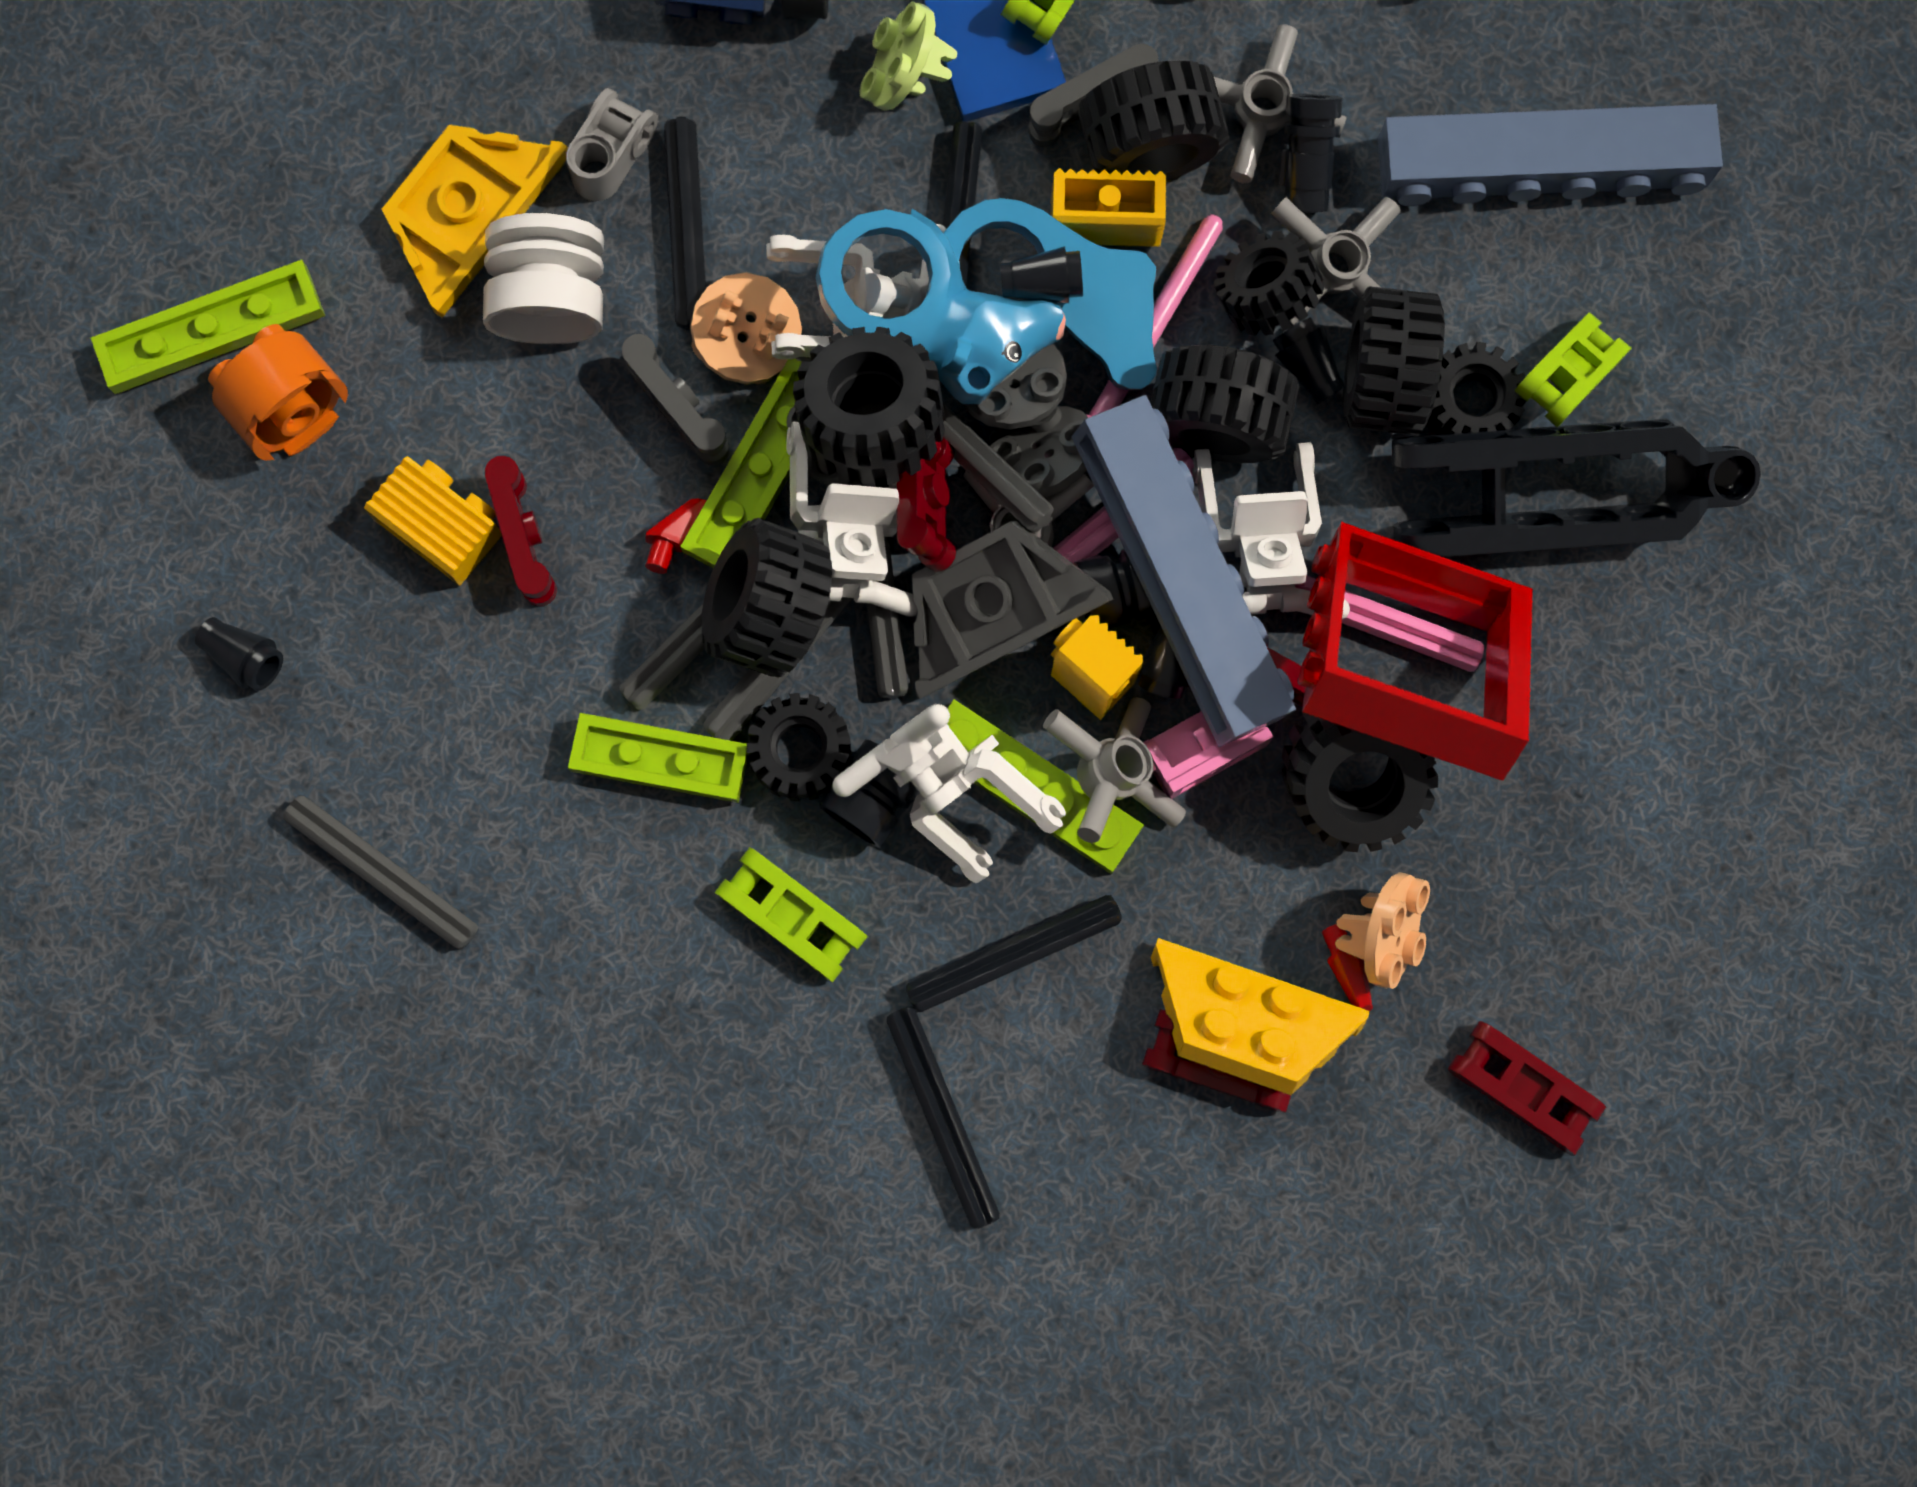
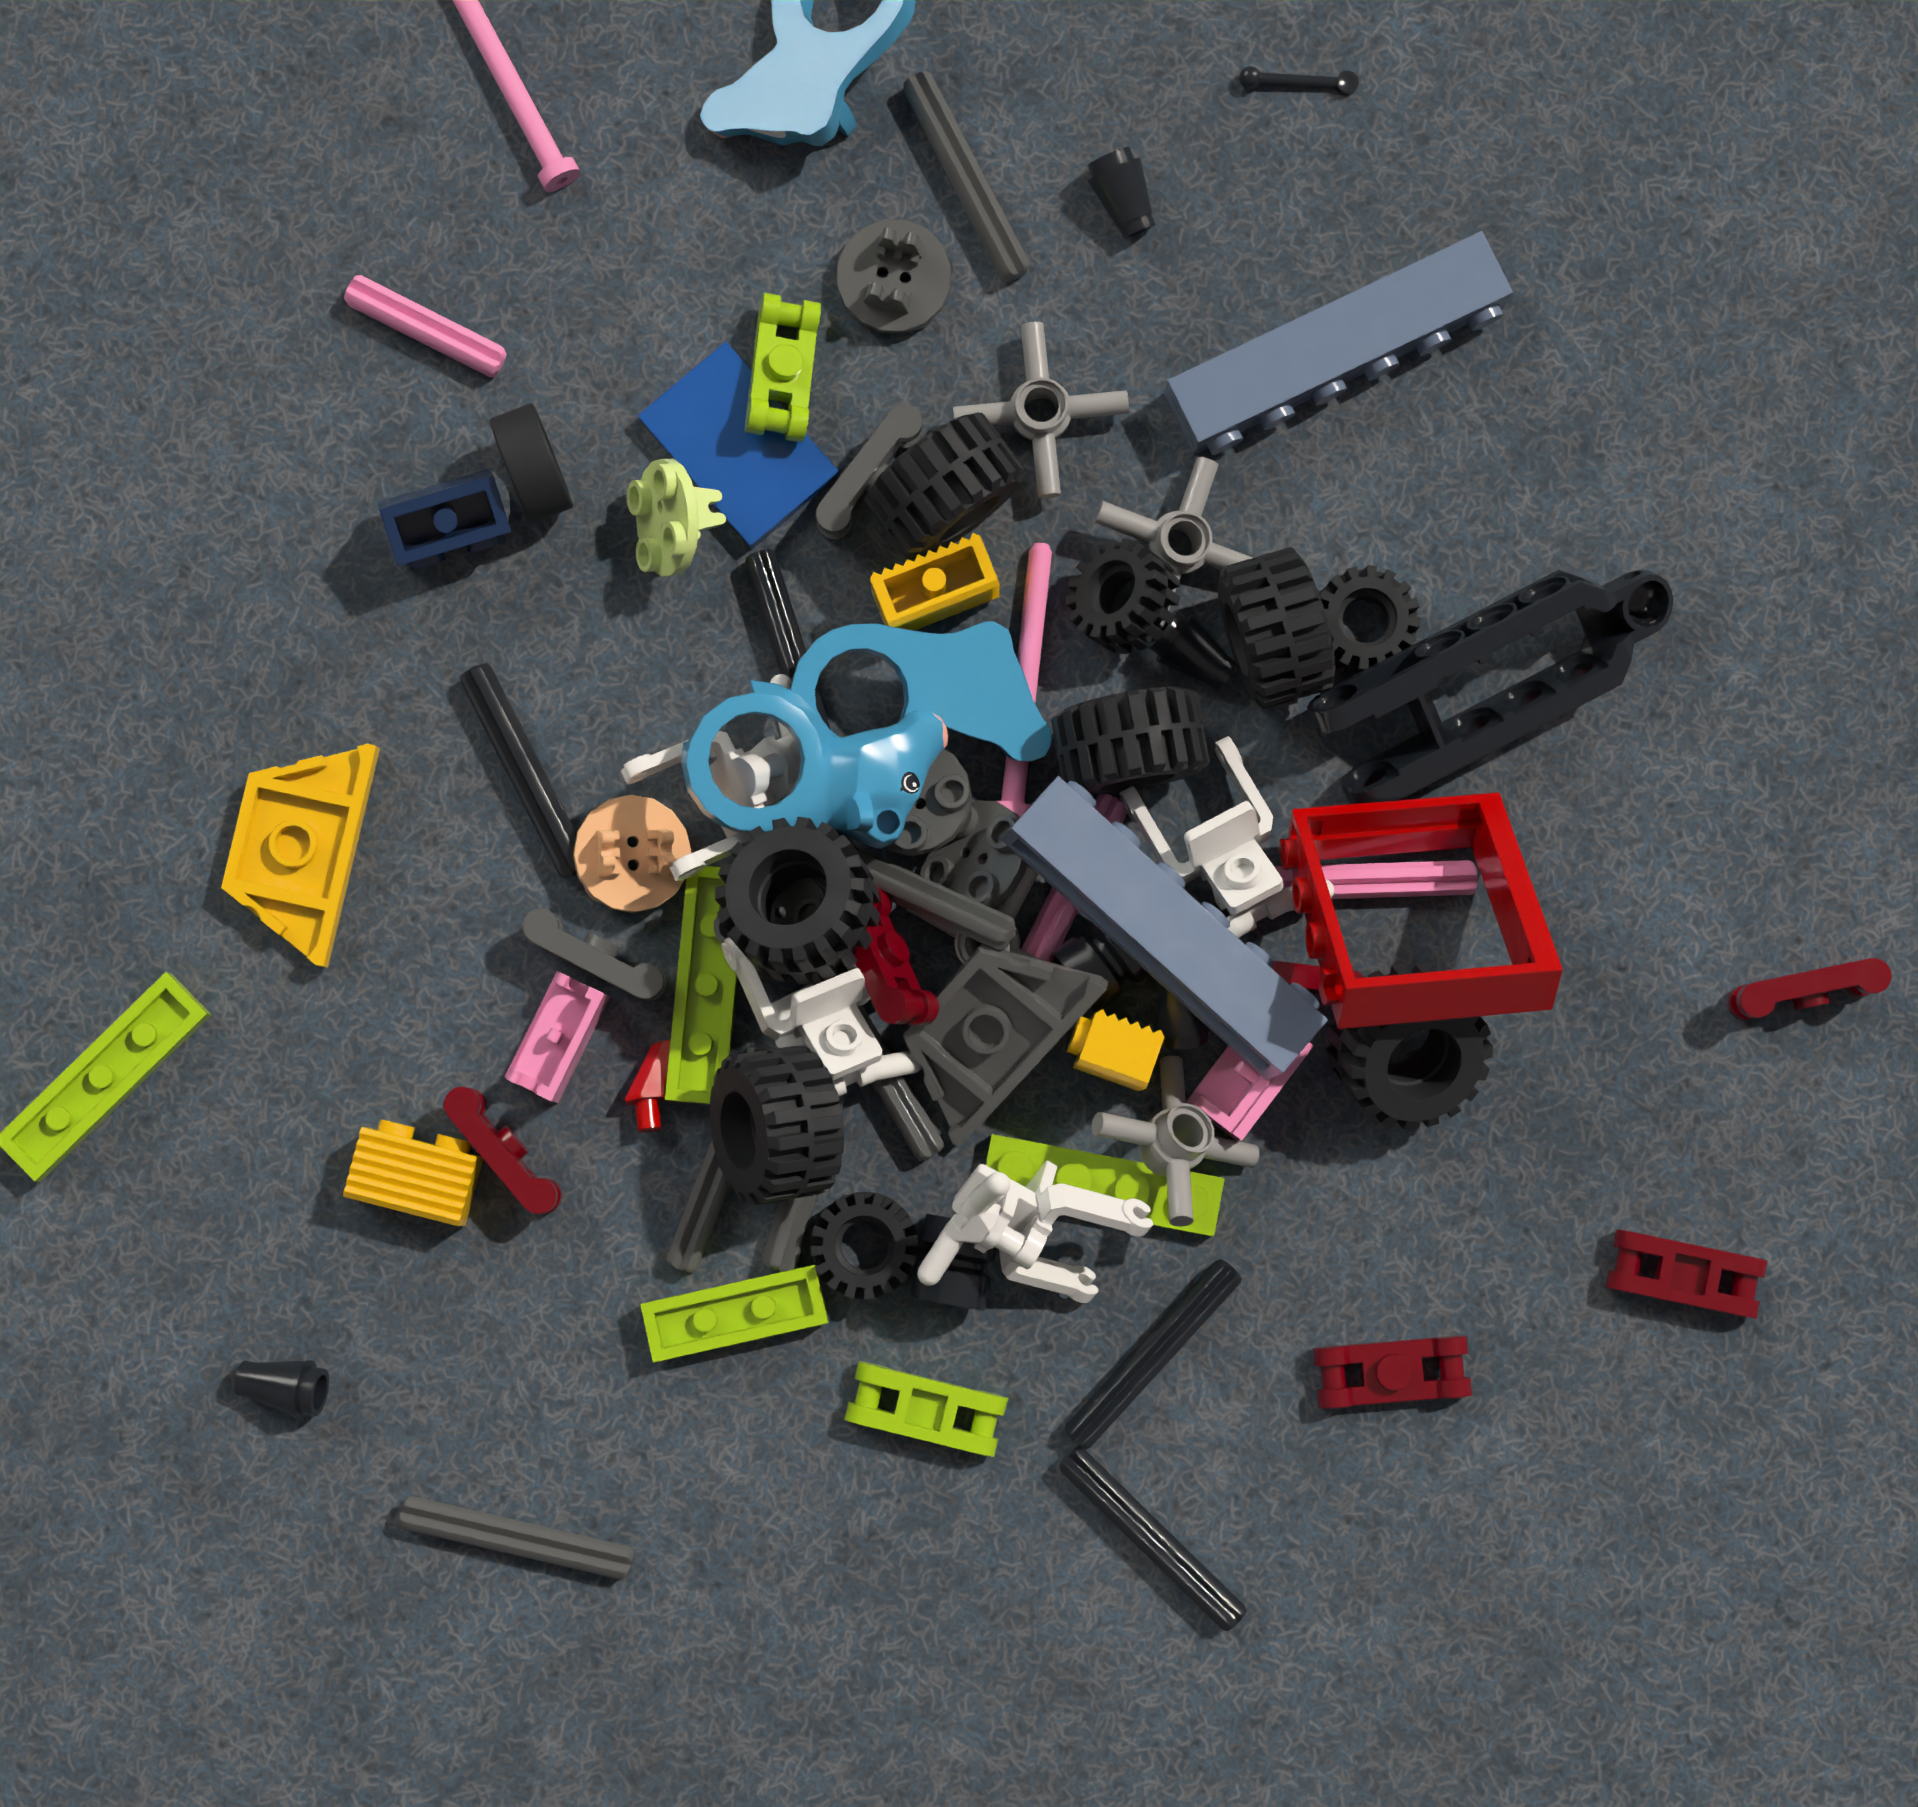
camera: 25 degrees left, 5 degrees up
orange brick [208,324,348,461] -> none
white wheel [483,213,604,344] -> none
light grey piece [566,88,658,201] -> none
black cone [1000,246,1083,304] -> none
yellow wing [1151,938,1369,1095] -> none
black axle [1279,94,1343,212] -> none
red bar [1322,924,1373,1012] -> none
light nougat plate [1335,872,1430,989] -> none
lime plate [1514,312,1631,428] -> none
none -> bright pink hinge [505,971,610,1103]
none -> dark red plate [1727,958,1892,1020]

